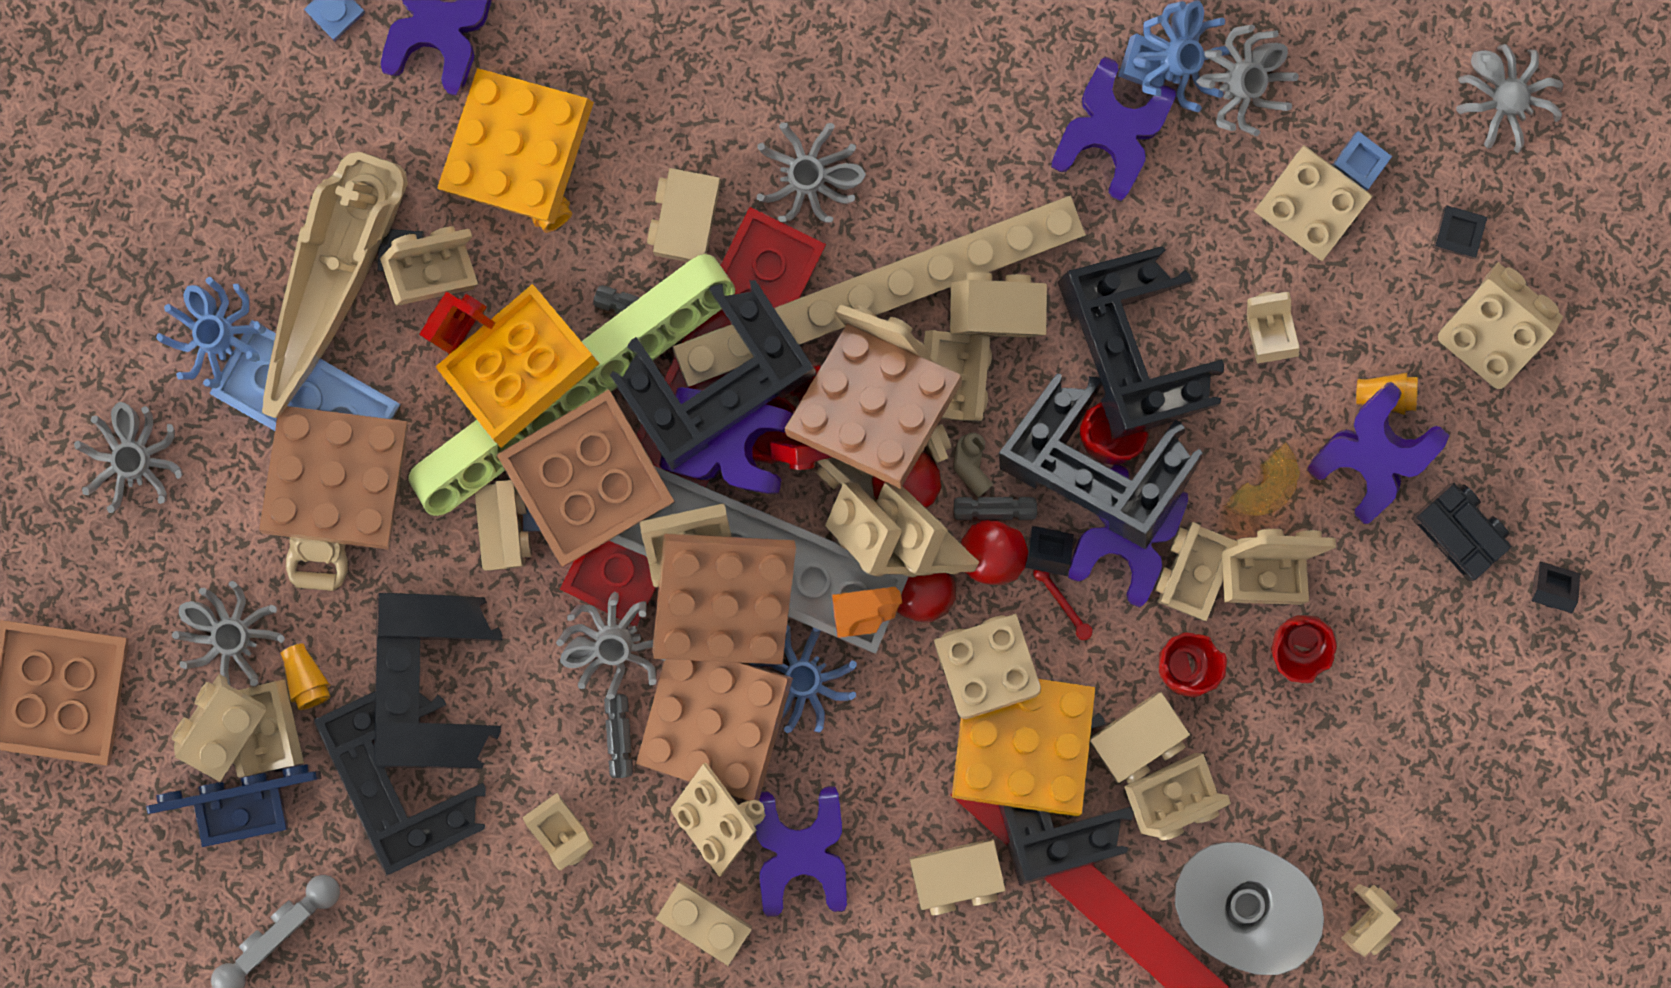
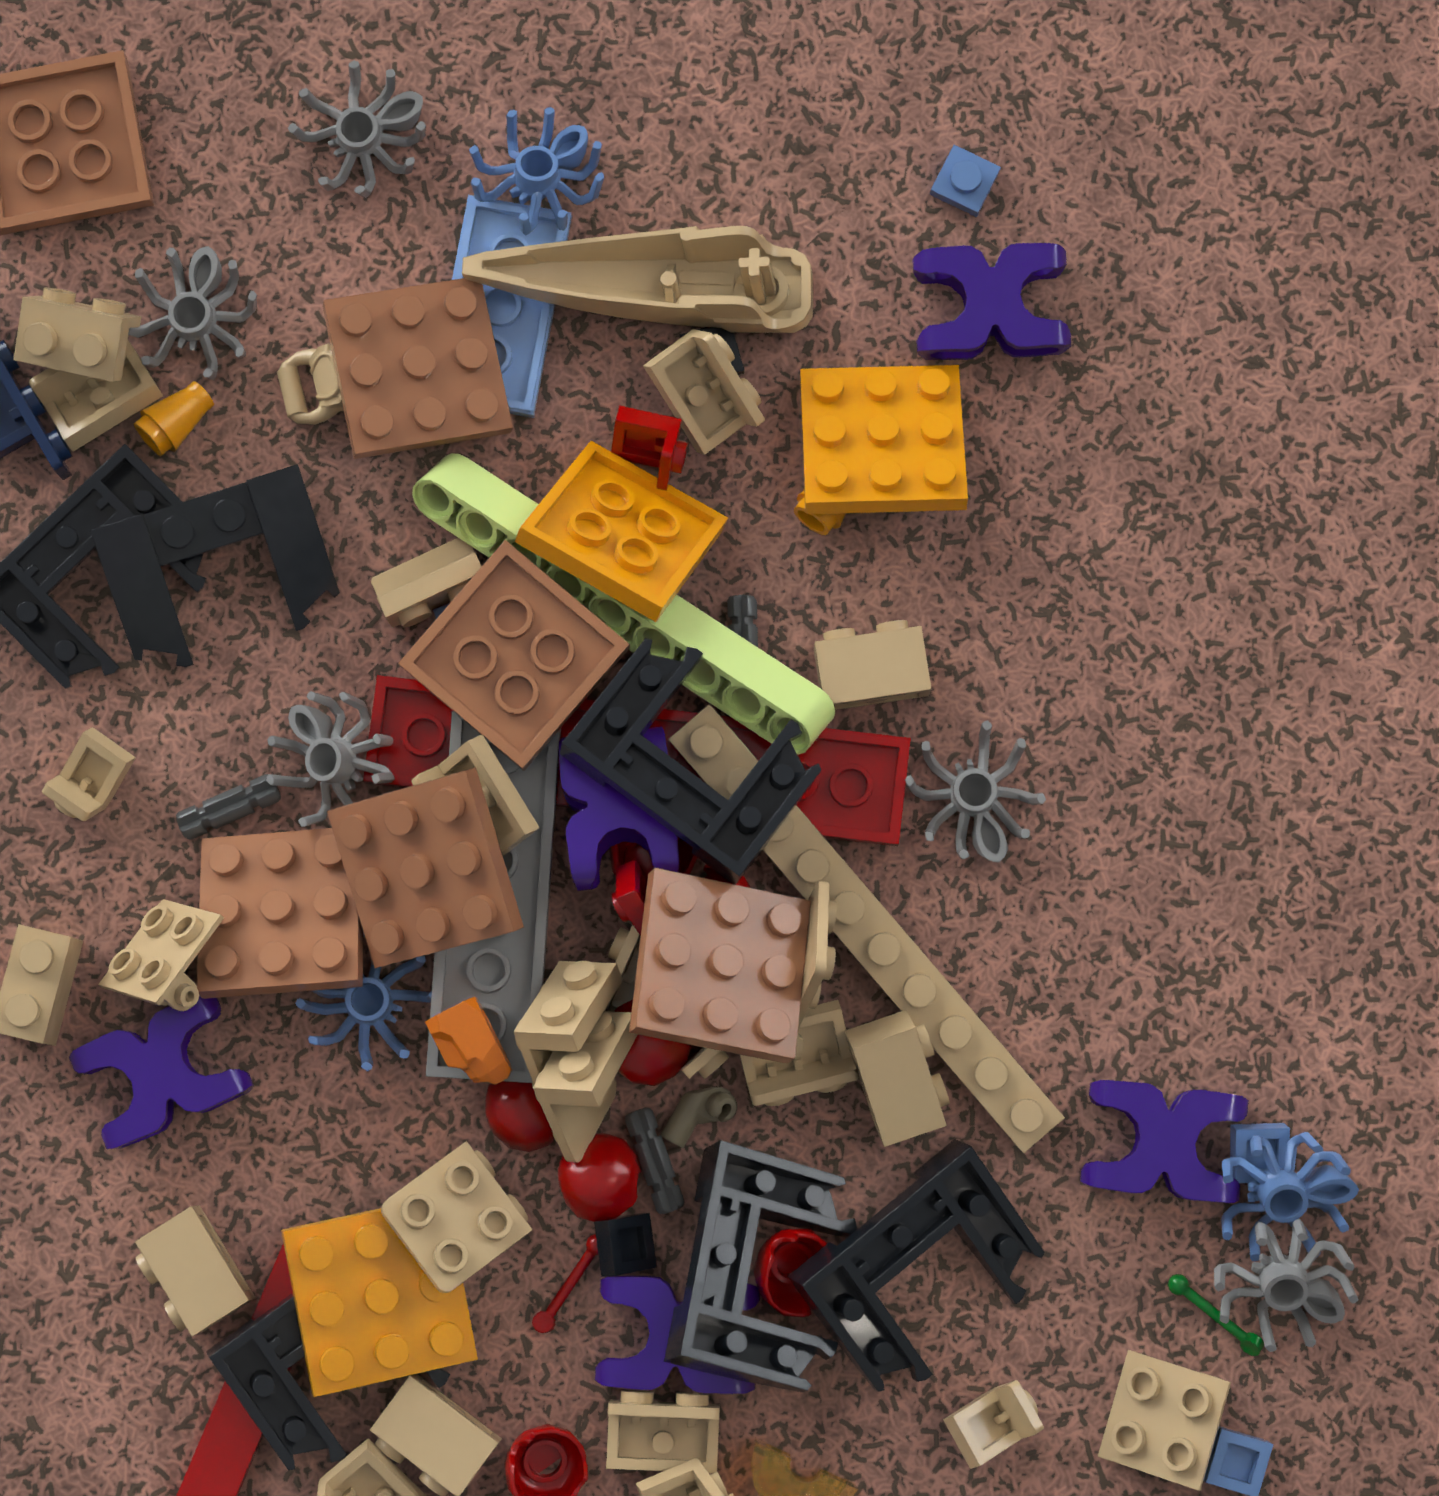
camera: 75 degrees right, 5 degrees down
none -> green hinge [1168,1274,1264,1356]

